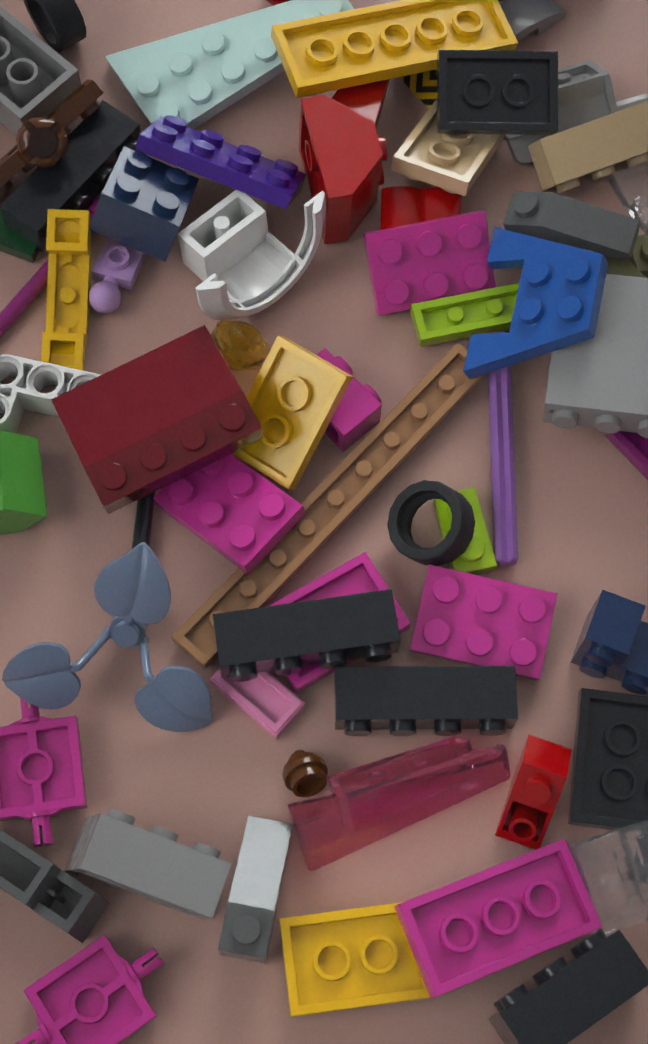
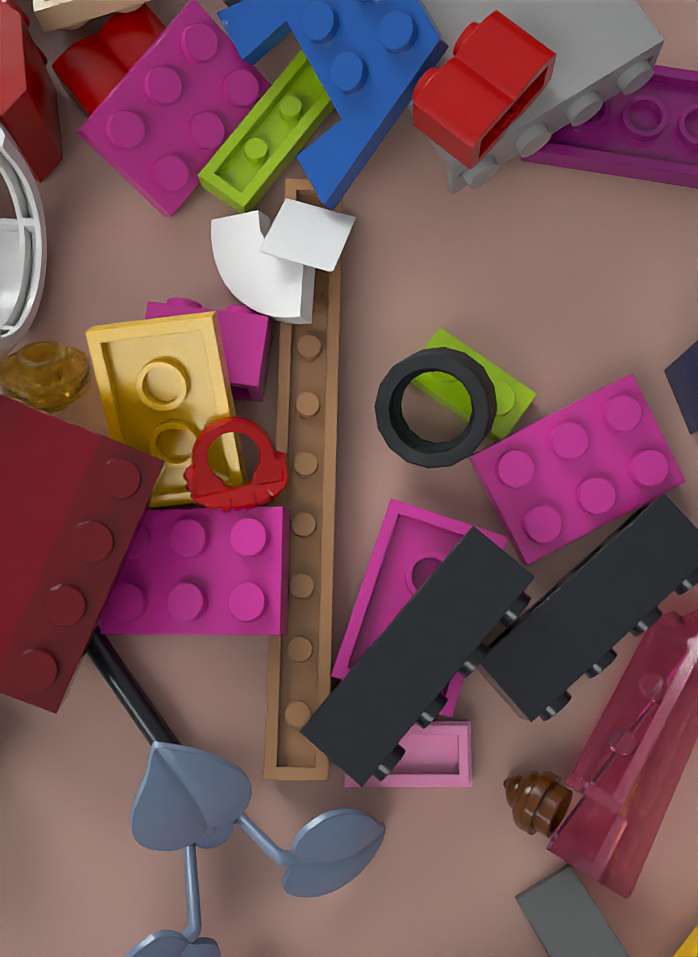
camera: 40 degrees left, 10 degrees up
medium lavender axle [488,331,518,566] -> none
none -> red piece [183,417,290,512]
none -> white tile [211,210,315,324]
none -> white sticker [259,198,356,272]
none -> red brick [412,10,557,170]

